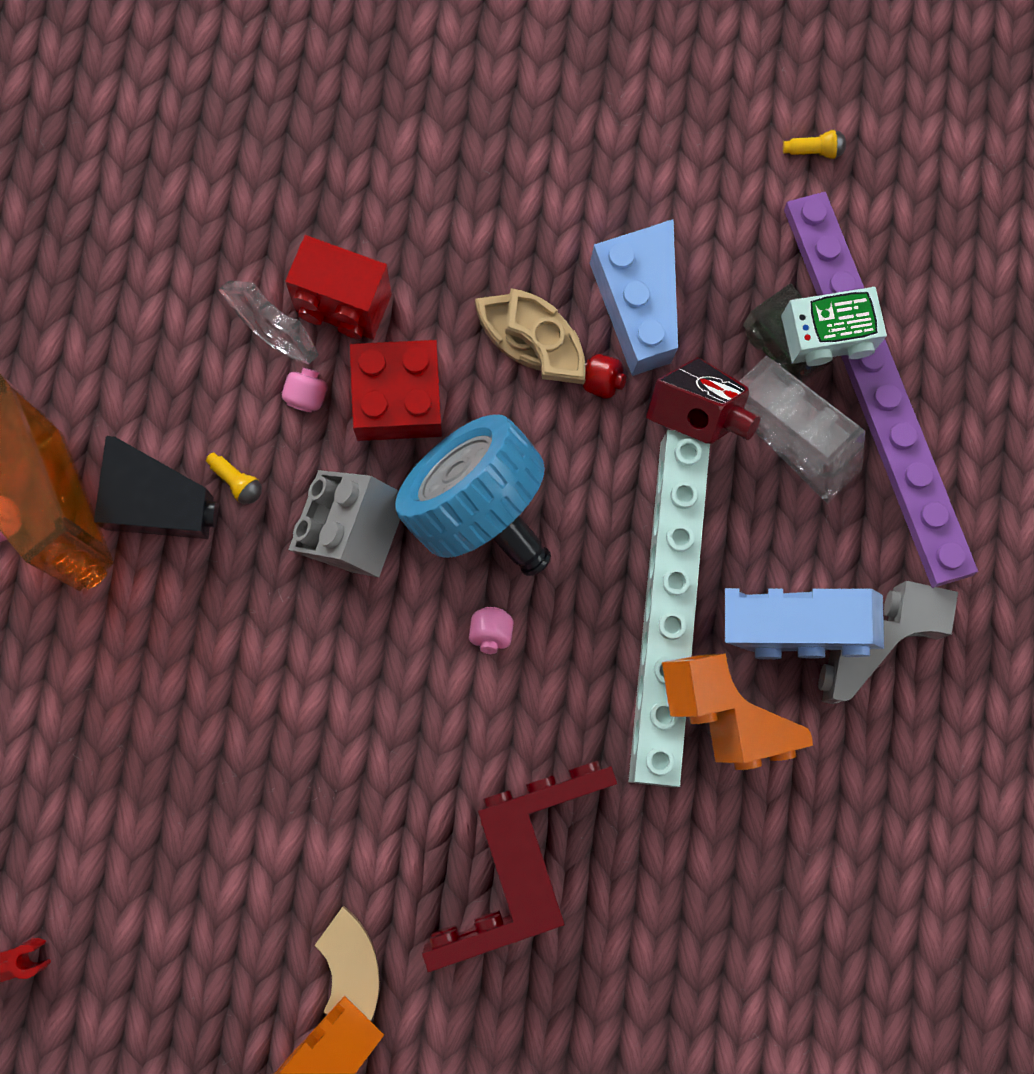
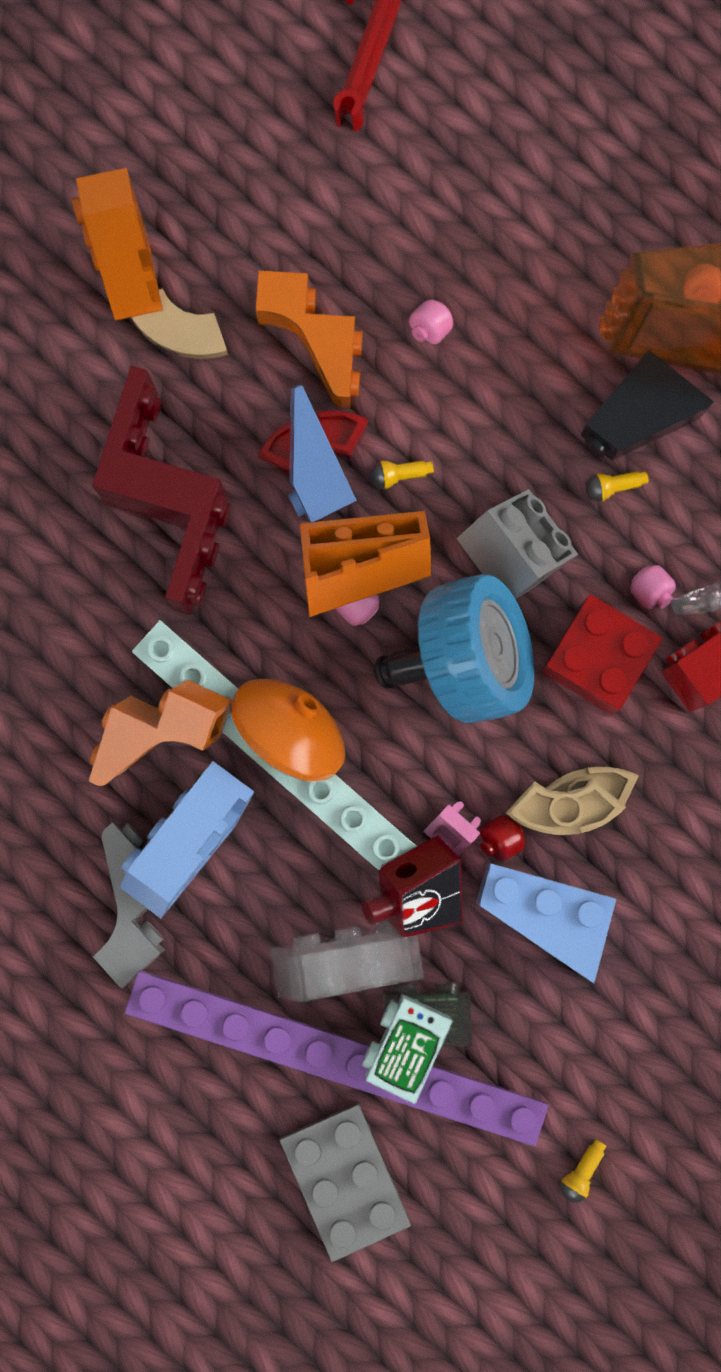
camera: 135 degrees right, 5 degrees up
none -> orange dish [231,679,345,782]
none -> orange arch [256,270,363,409]
none -> red tile [258,411,368,473]
none -> light grey plate [280,1102,411,1262]
none -> medium blue slope [288,385,357,522]
none -> orange wedge [300,511,431,617]
none -> yellow piece [370,460,434,489]
none -> bright pink piece [409,300,453,344]
none -> bright pink tile [423,801,481,856]

